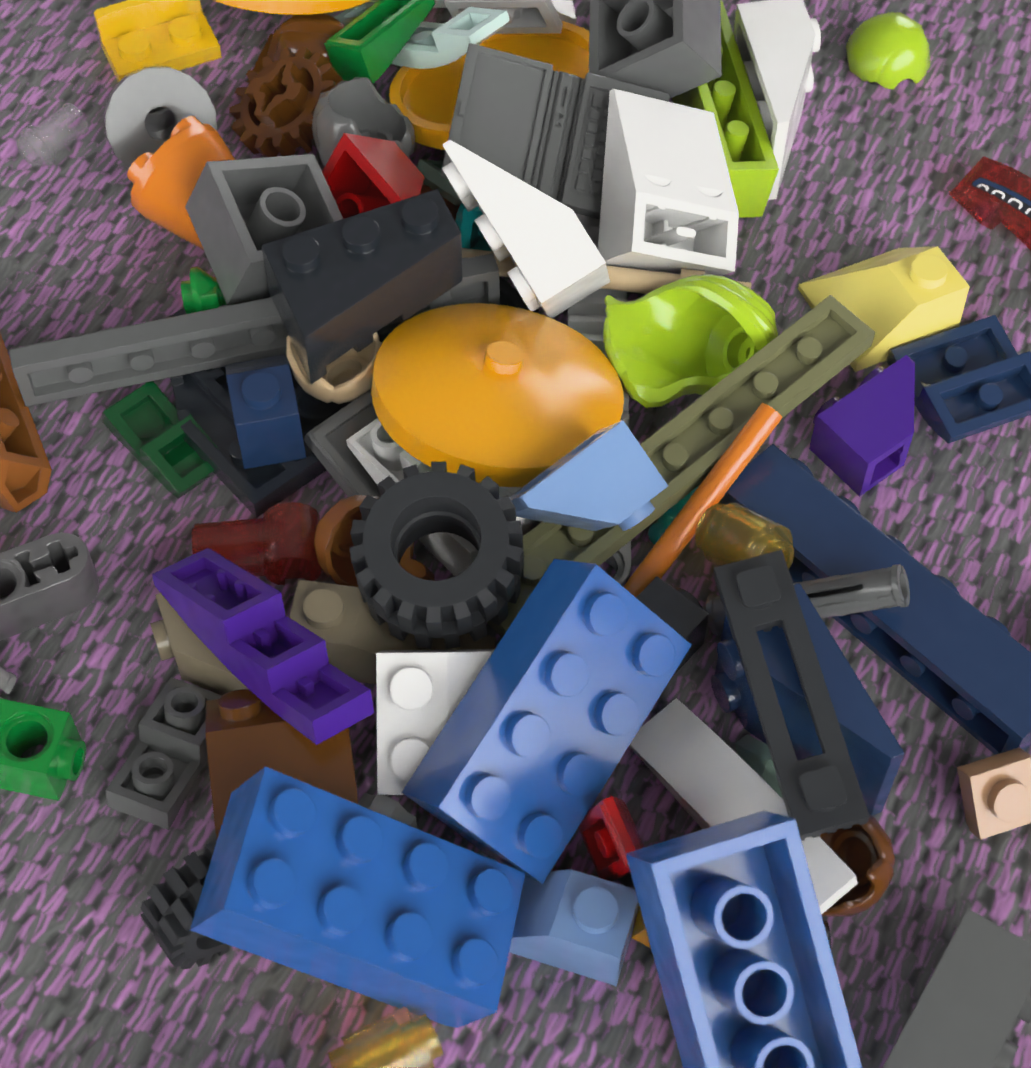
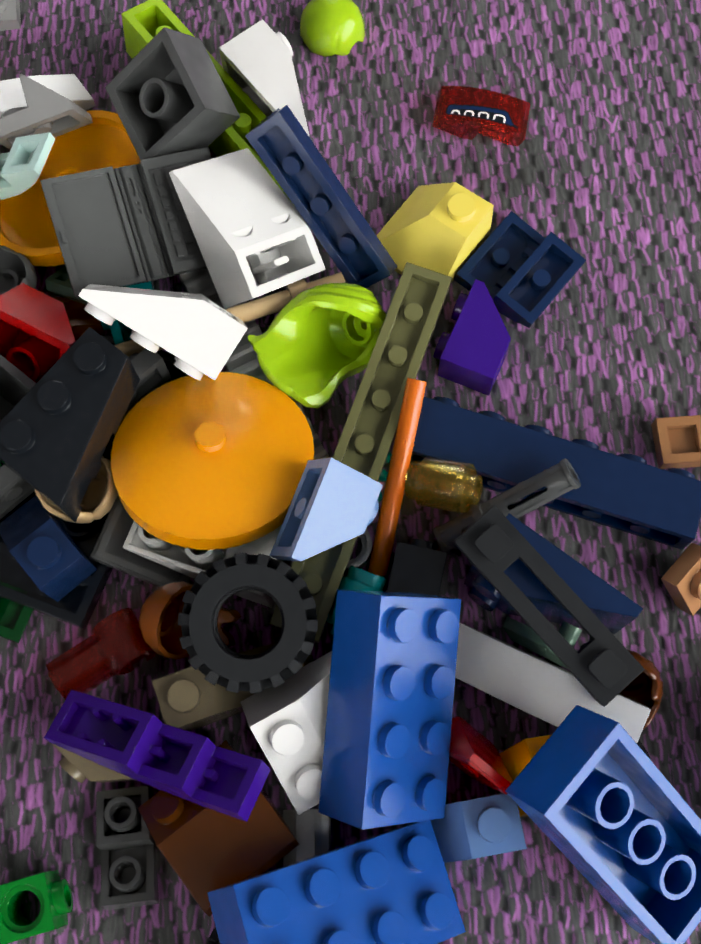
camera: 25 degrees left, 15 degrees up
none -> dark blue fence [245,105,397,288]

